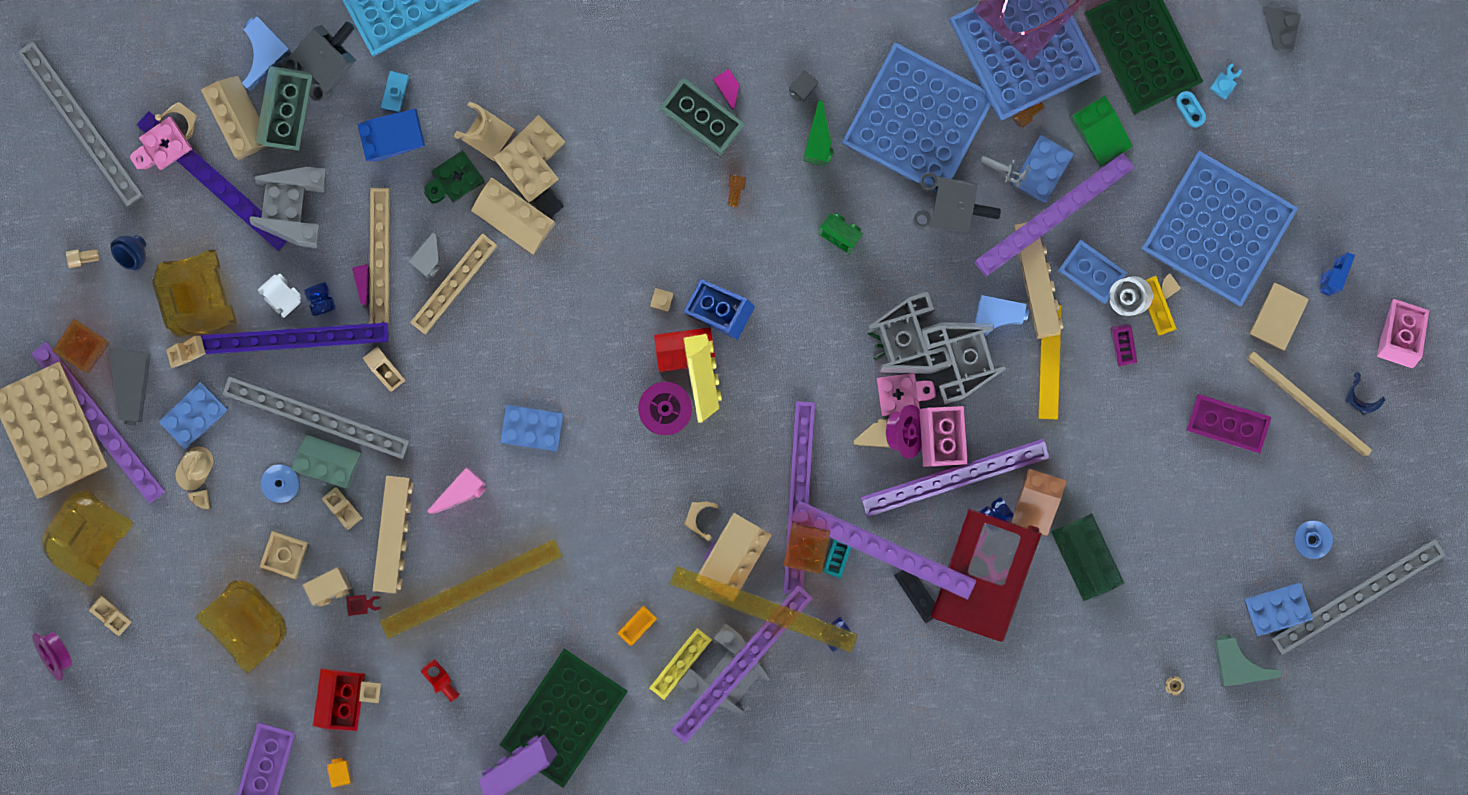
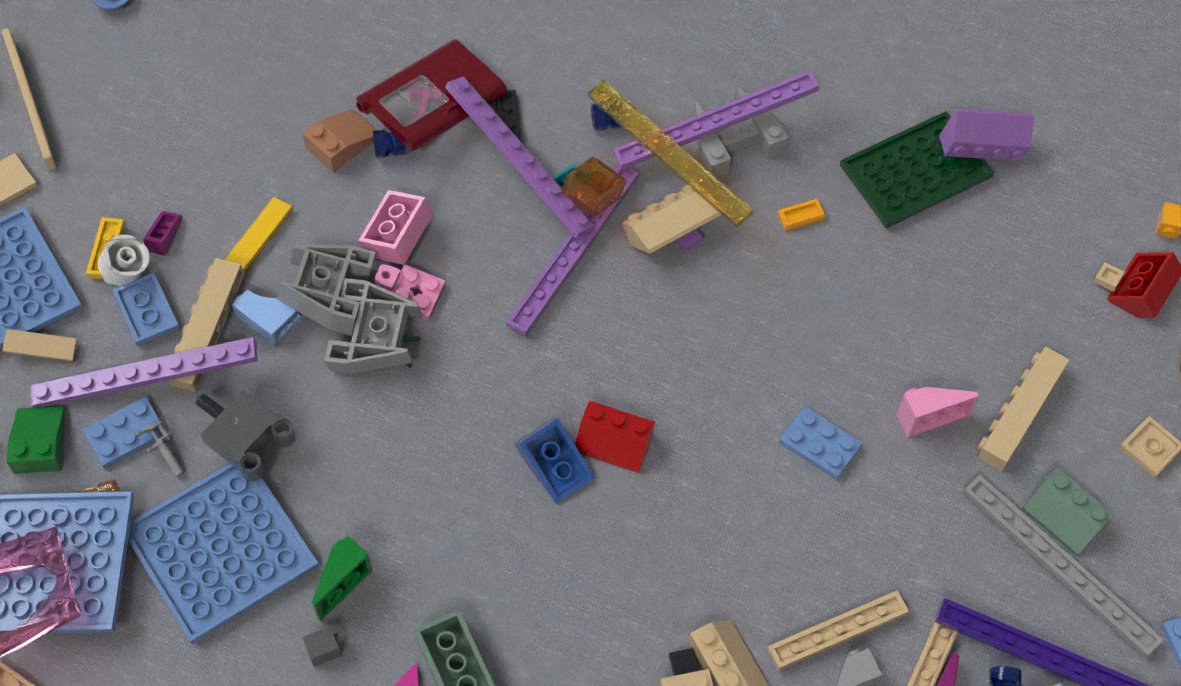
camera: 150 degrees left, 25 degrees down
medium blue dish [261,465,299,503] -> none
tan brick [303,567,352,607] -> none
tan slope [322,487,362,530] -> none
dark red plate [346,595,381,616] -> none
tan slope [363,346,406,392] -> none
clear yellow plate [380,539,563,639] -> none
red bracket [420,659,459,702] -> none
magenta piece [638,382,692,435] -> none
light yellow tile [649,628,712,700] -> none
tan plate [650,288,674,312] -> none
light yellow slope [684,334,722,423] -> none
tan helmet [684,501,718,541] -> none
clear orange piece [728,175,747,207] -> none
green slope [818,213,863,255] -> none
tan slope [853,419,890,448] -> none
medium lavender plate [861,439,1049,517] -> none
magenta piece [886,405,922,459] -> none
clear green brick [1051,513,1124,602] -> none
tan tile [1161,273,1181,300] -> none
magenta plate [1186,394,1272,454] -> none
none -> tan tile [2,329,77,362]

